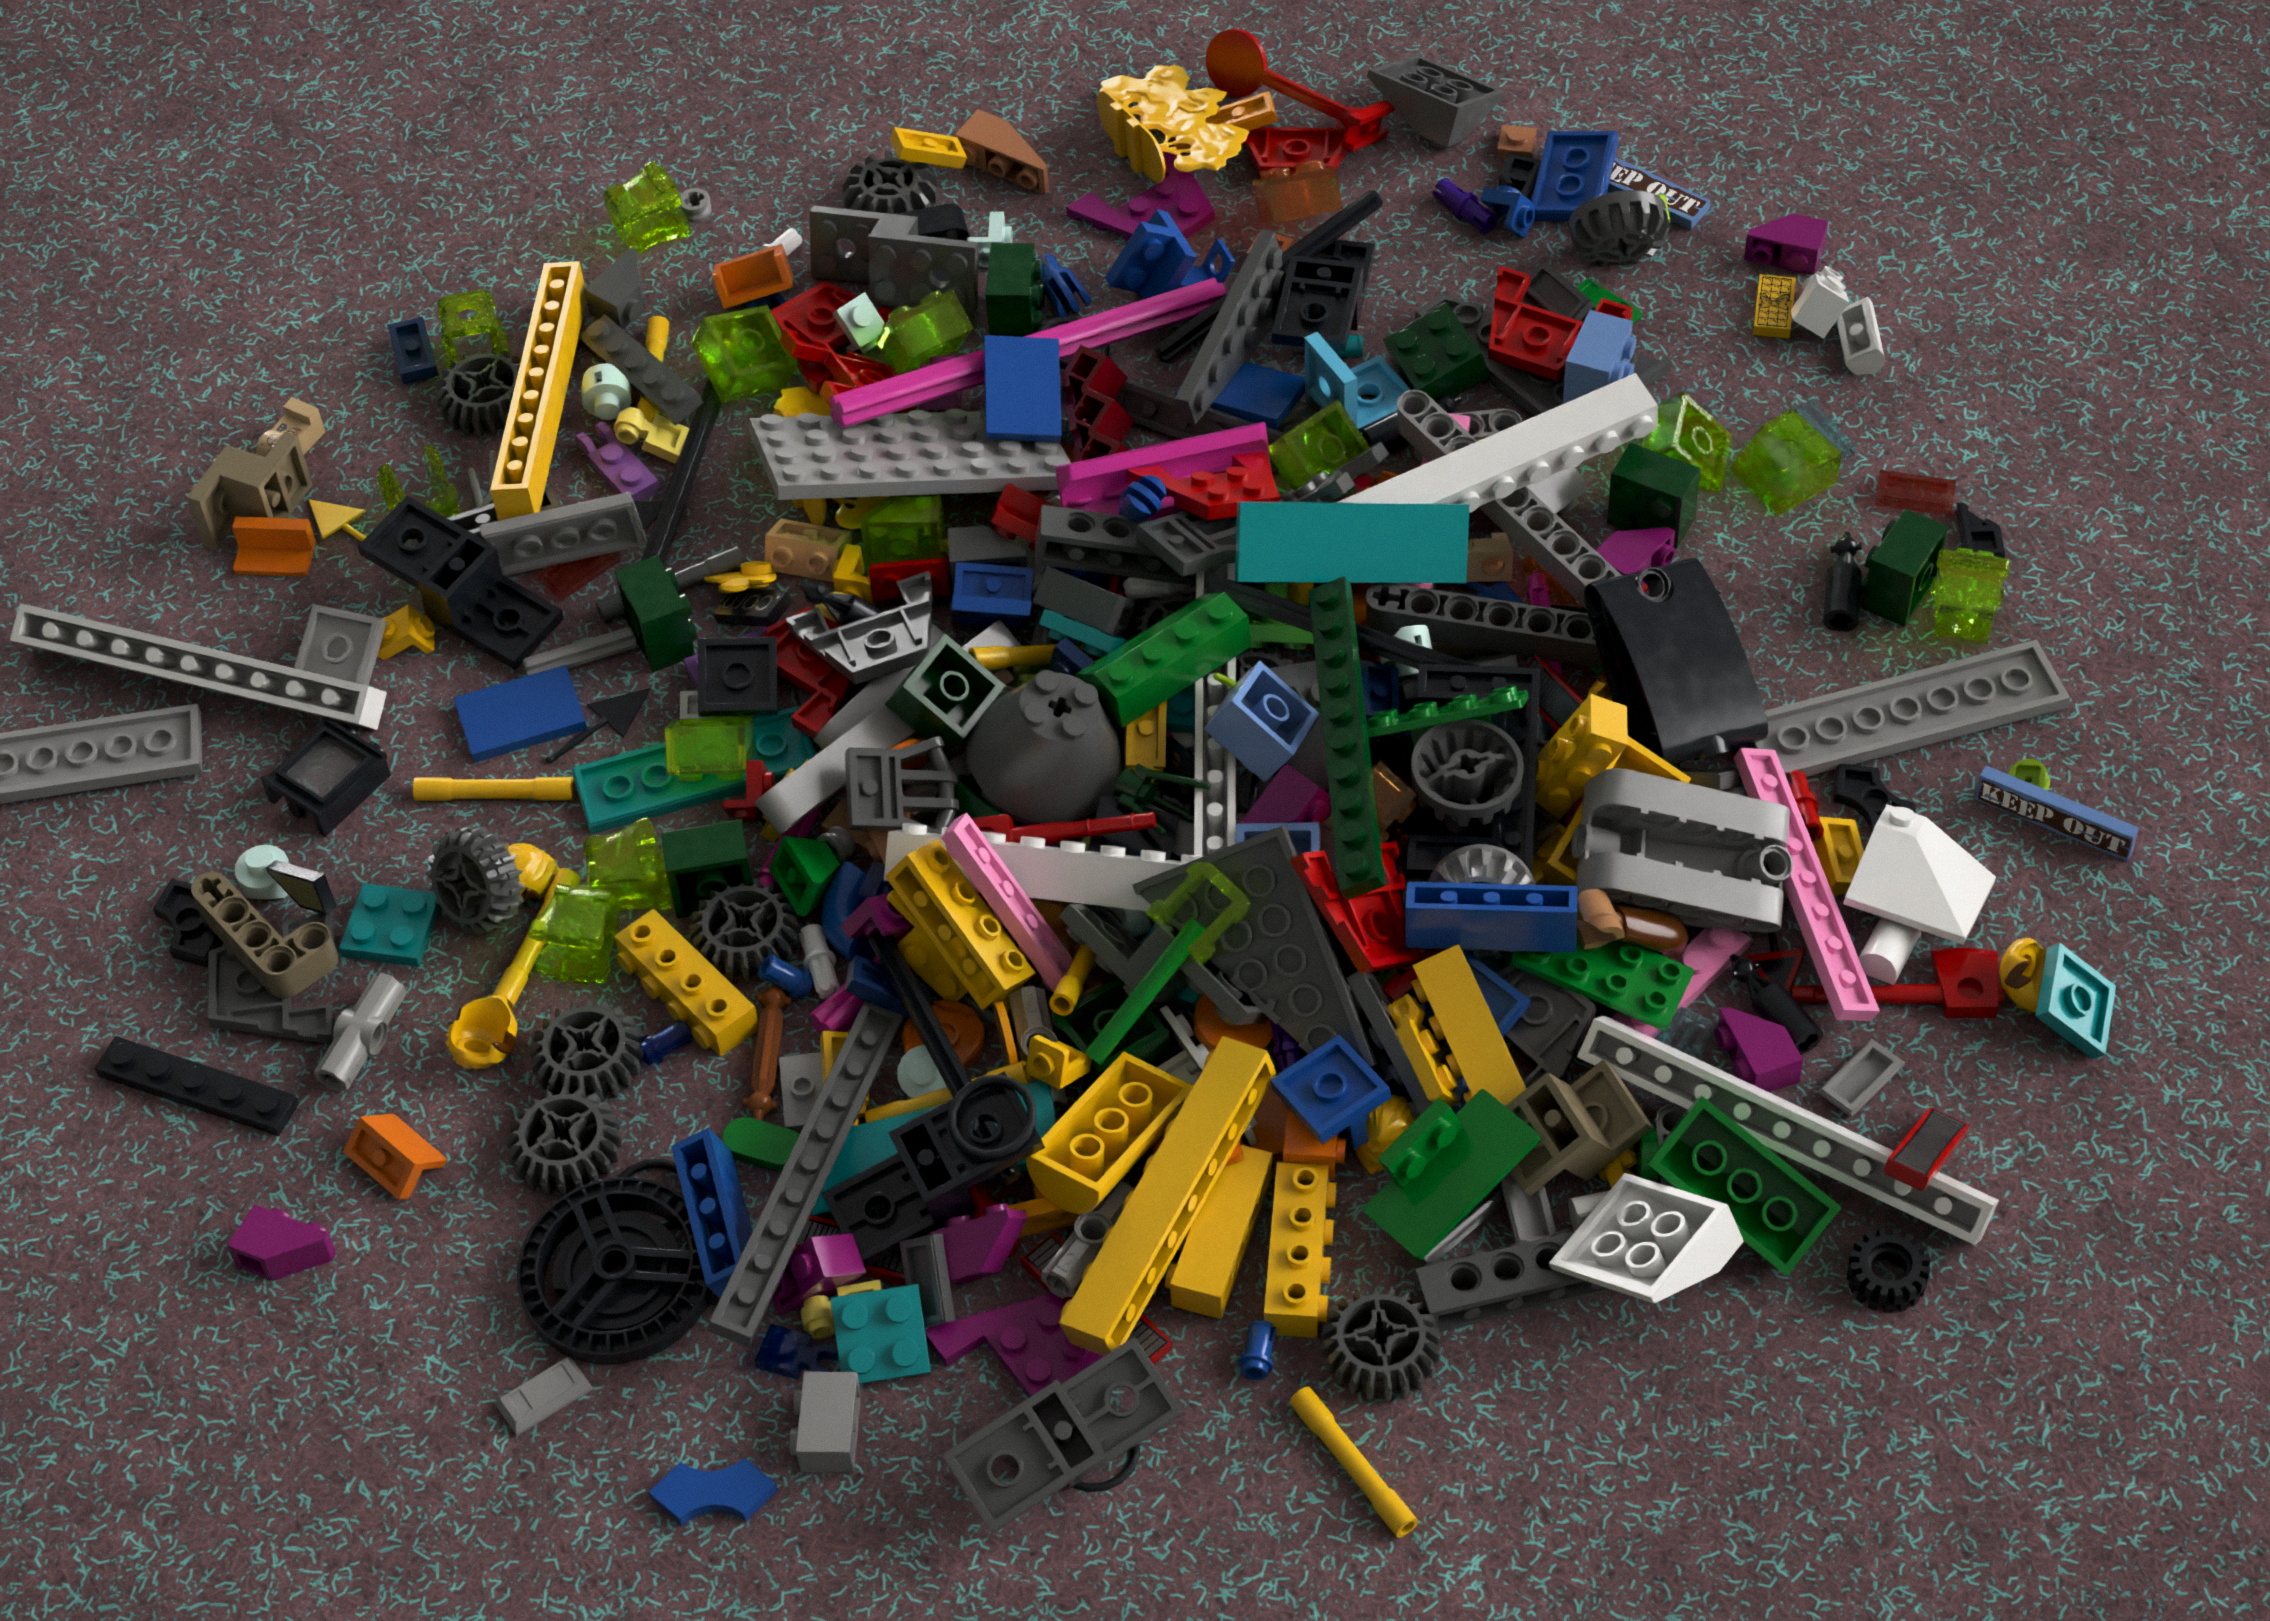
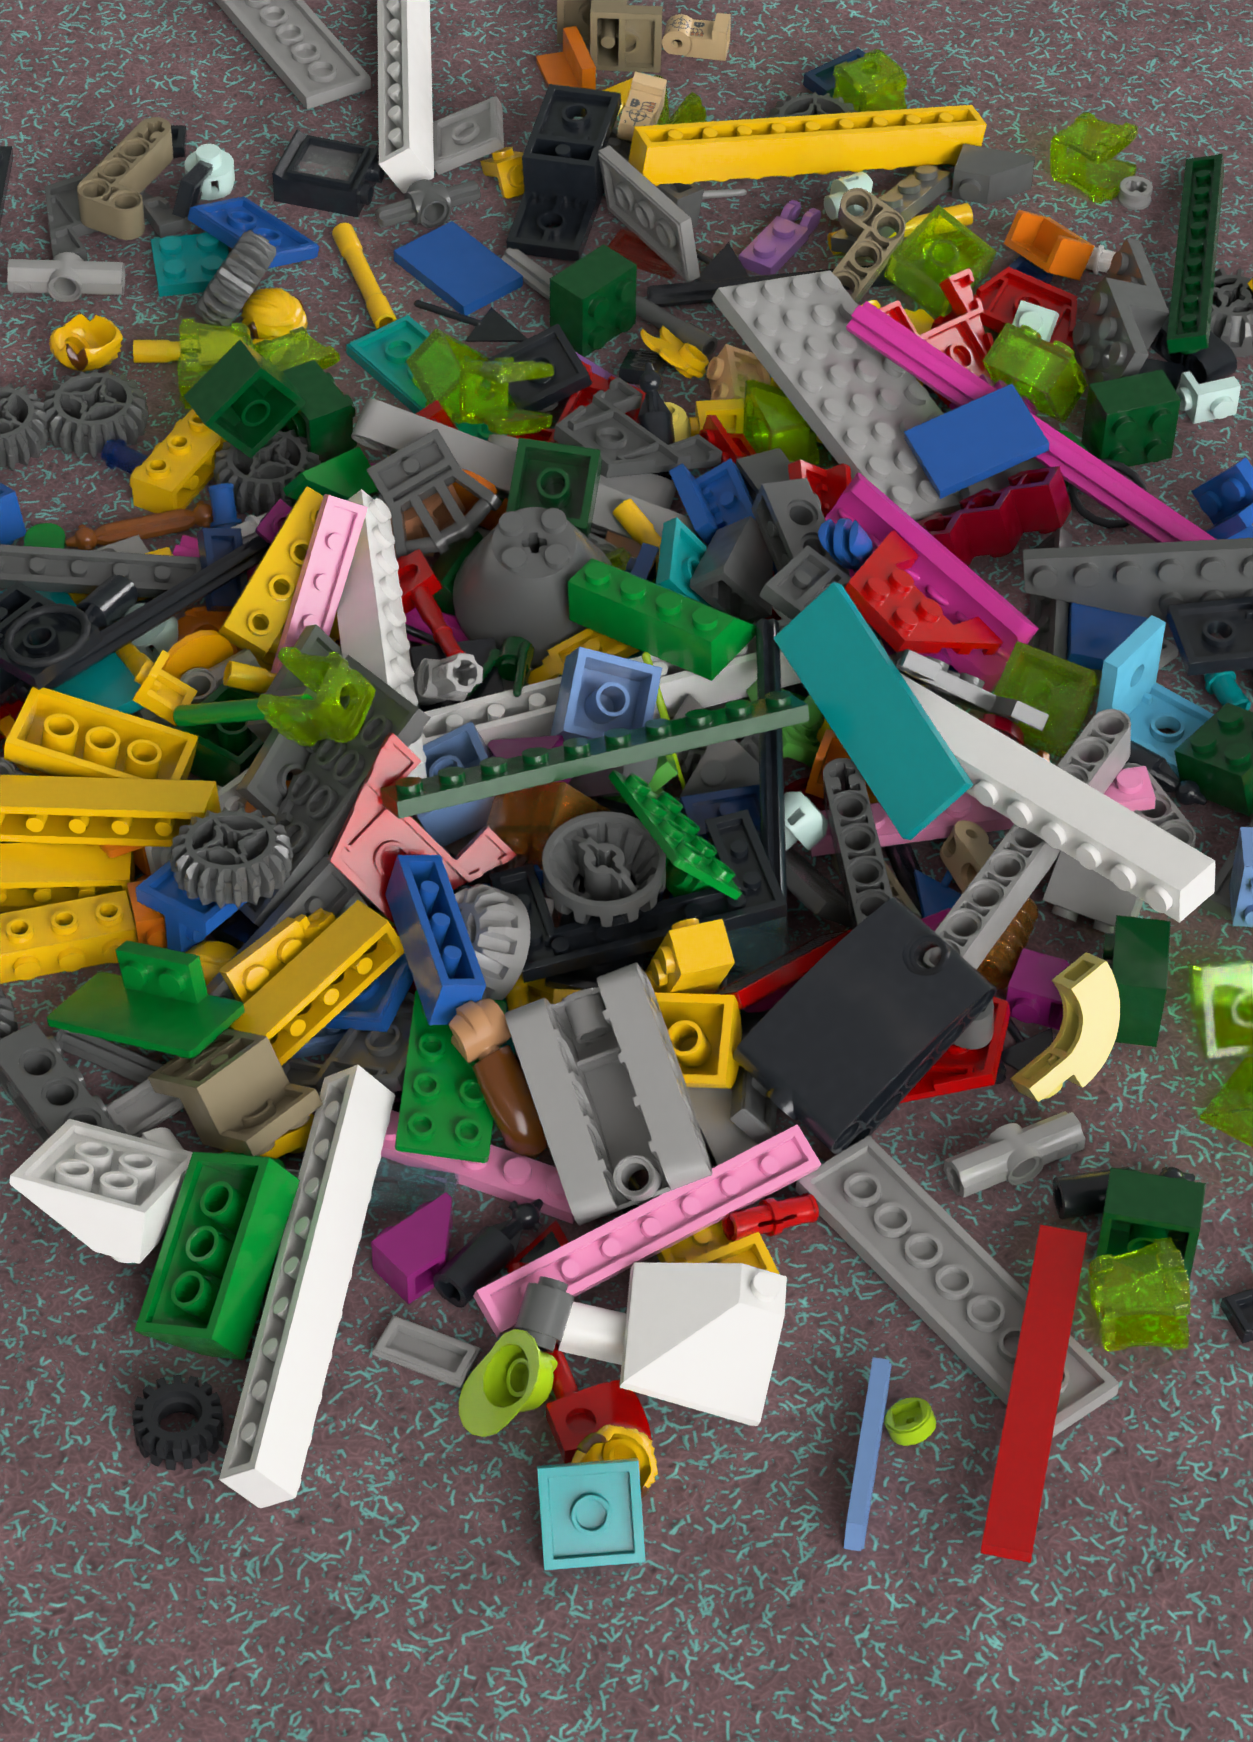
camera: 65 degrees right, 5 degrees down
light yellow plate [614,407,690,464] -> none
blue arm [1039,254,1091,317] -> none
black tile [1833,764,1916,834] -> none
tile [1882,1107,1970,1191] -> none
none -> black wheel [76,575,138,631]
none -> dark grey gear [170,806,293,909]
none -> dark green brick [184,340,307,458]
none -> blue tile [188,196,320,269]
none -> dark grey axle [375,179,481,228]
none -> light grey piece [413,653,483,706]
none -> clear neon green piece [459,356,554,435]
none -> lime piece [459,1329,558,1437]
none -> dark grey brick [514,1276,575,1353]
none -> tan leg [617,71,667,141]
none -> dark tan beam [832,188,906,303]
none -> light grey piece [943,1111,1086,1198]
none -> red tile [980,1225,1087,1563]
none -> light yellow arch [1010,952,1120,1103]
none -> dark green plate [1167,154,1225,354]

